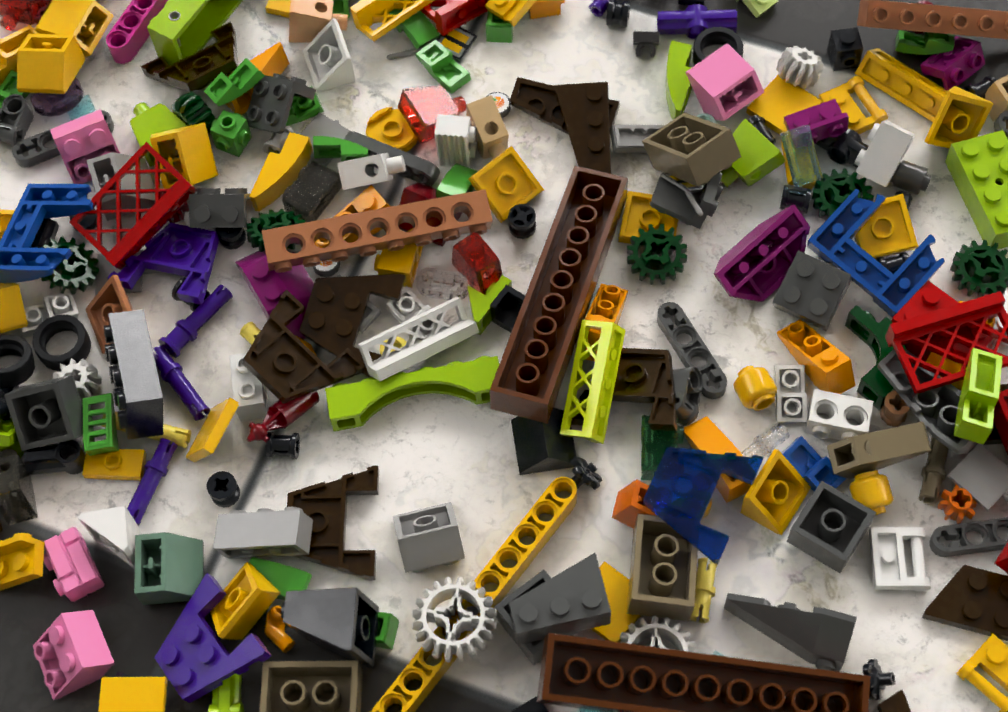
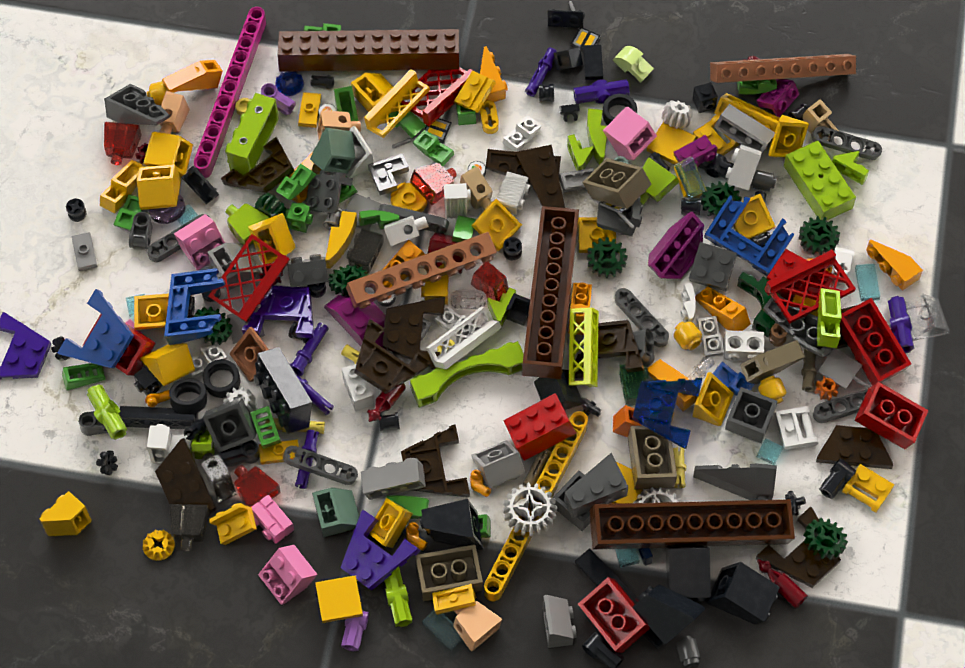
camera: 15 degrees left, 0 degrees up
white slope [78,506,140,569] -> none
yellow tile [185,398,239,462] -> none
black wheel [207,471,240,508] -> none
none -> black hinge [181,166,219,205]
none -> clear red torso [234,465,281,507]
none -> dark grey beam [283,446,358,485]
none -> sand green slope [310,128,356,174]
none -> plate [368,154,409,196]
none -> light orange arm [470,469,491,497]
none -> yellow beam [480,100,499,134]
none -> white brick [497,171,531,216]
none -> white slope [502,116,541,152]
none -> red brick [503,393,577,461]
none -> dark tan pin [523,445,555,487]
none -> lime slope [567,134,594,171]
none -> white slope [680,283,696,322]
none -> light grey brick [714,104,775,155]
none -> clear light blue tile [757,438,783,465]
none -> black piece [819,458,856,499]

